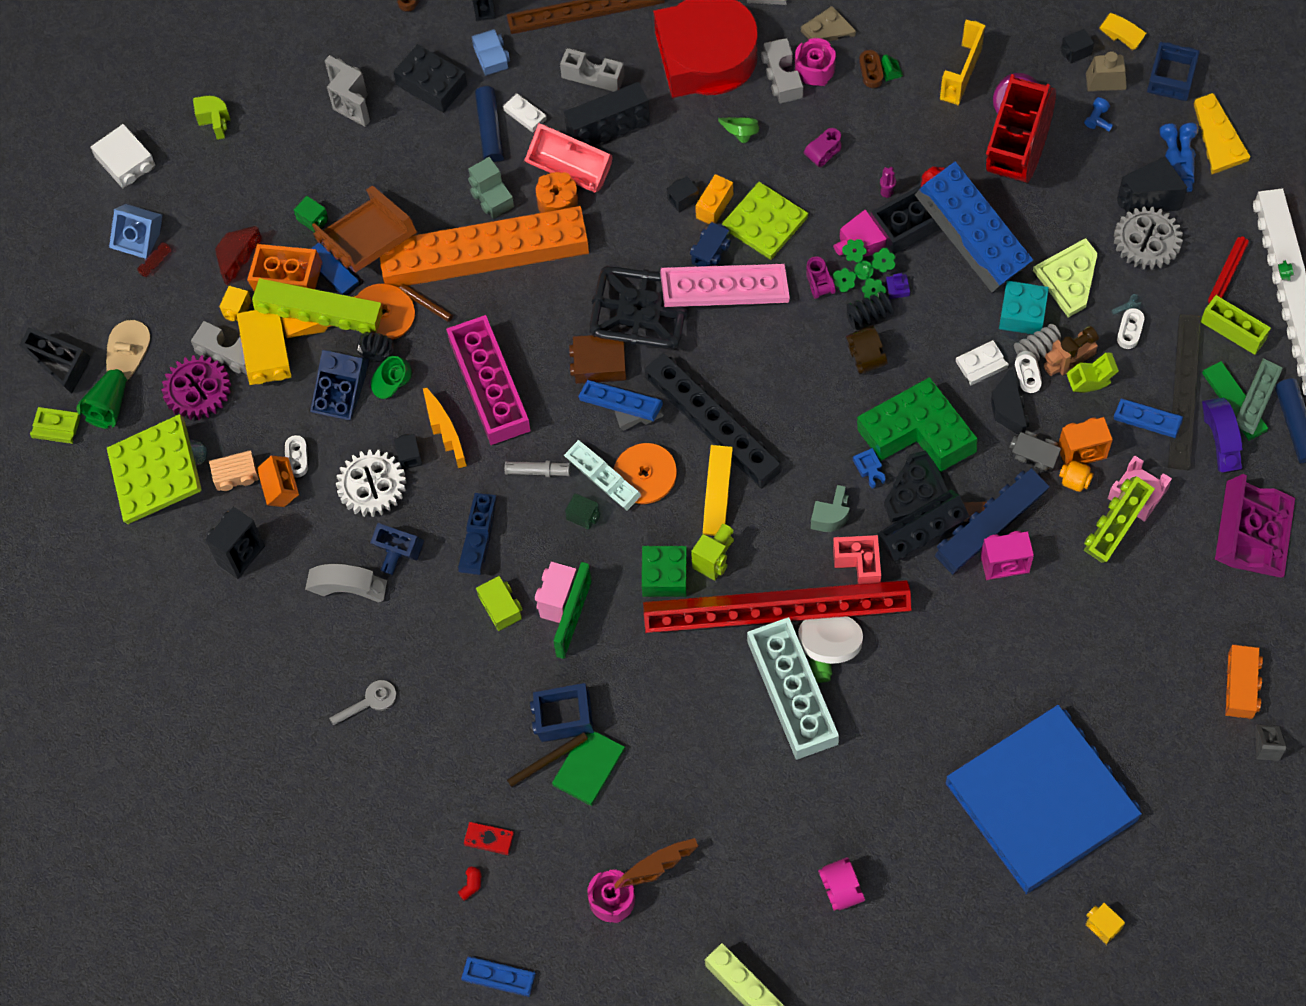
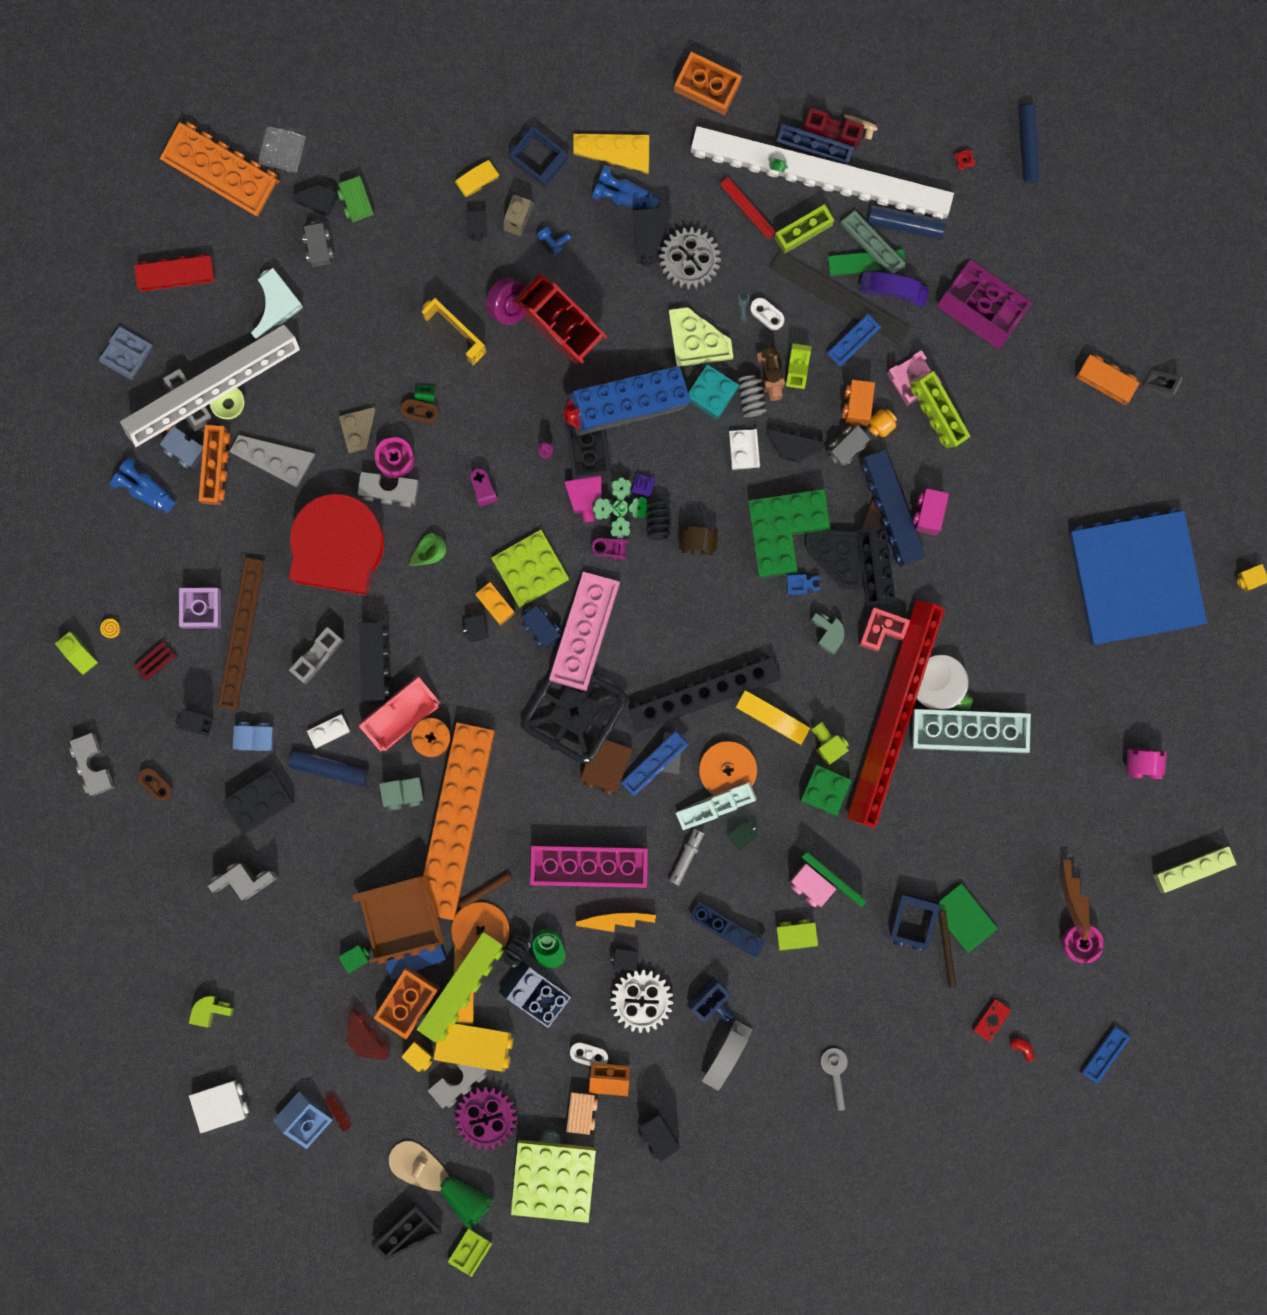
camera: 75 degrees left, 20 degrees up
white plate [1015,351,1042,393] -> none

